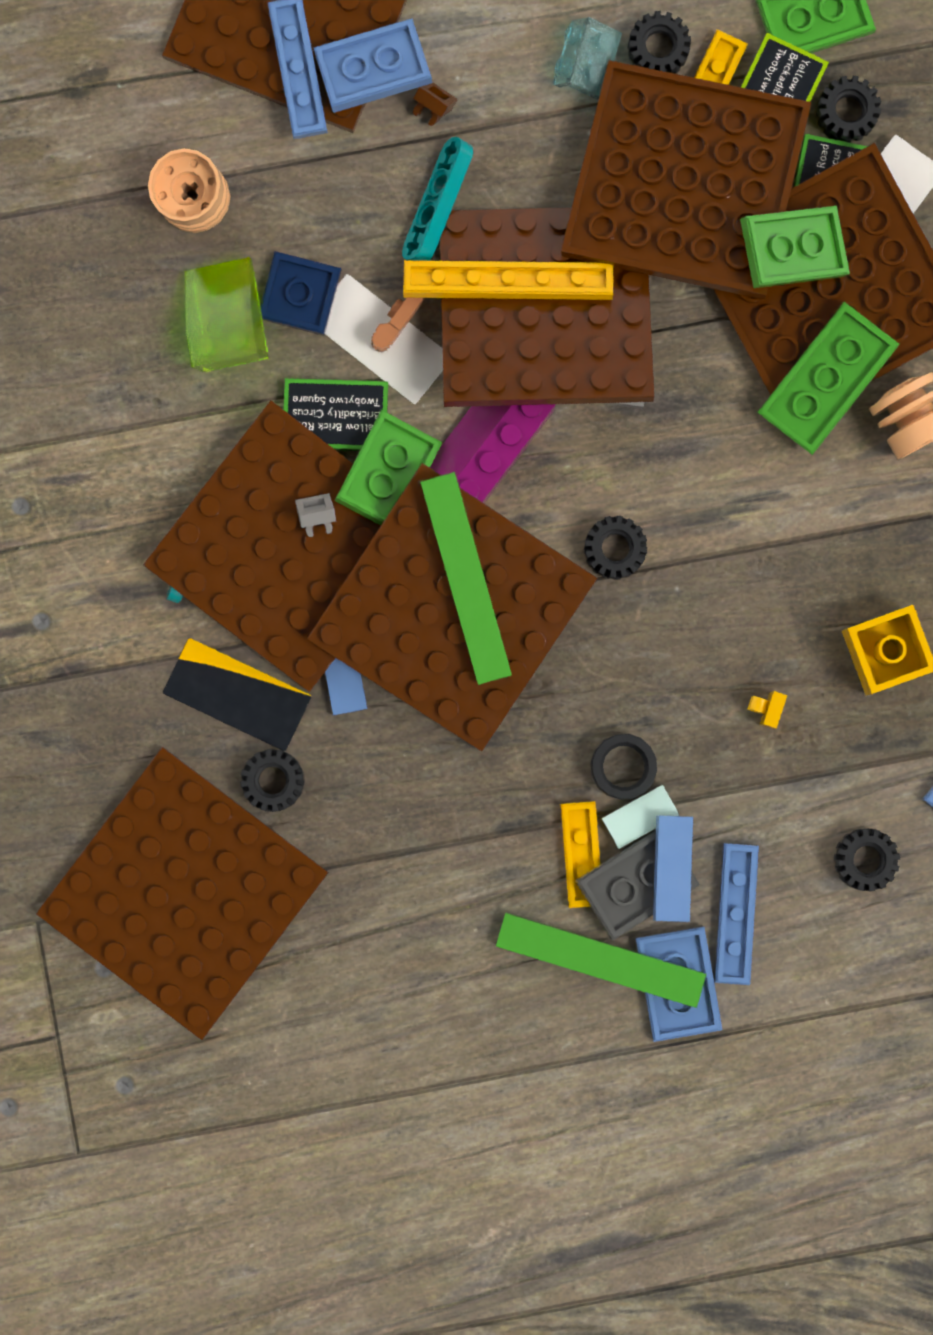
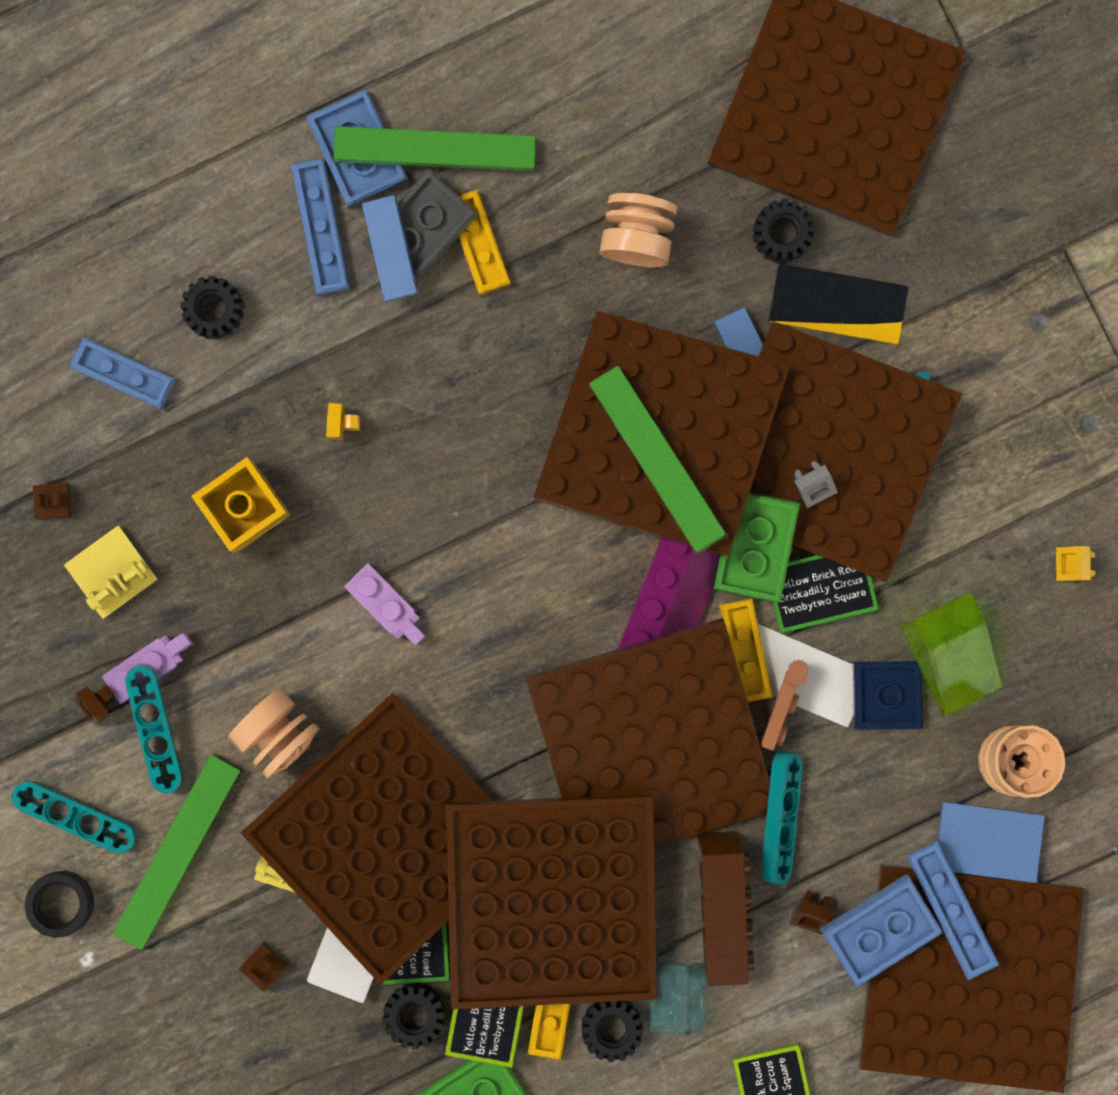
camera: 165 degrees right, 0 degrees up
yellow tile [403,261,613,300] -> none
black tyre [584,515,648,580] -> none
black tyre [591,734,657,799] -> none
light aqua tile [602,785,679,849] -> none
bright green tile [740,206,850,288] -> none
bright green tile [757,302,900,455] -> none
none -> lavender hinge [344,563,426,646]
none -> light nougat wheel [599,193,678,267]
none -> reddish brown wedge [697,831,754,986]
none -> yellow tile [719,598,773,702]
none -> medium blue tile [937,801,1044,883]
none -> yellow tile [1056,546,1096,581]

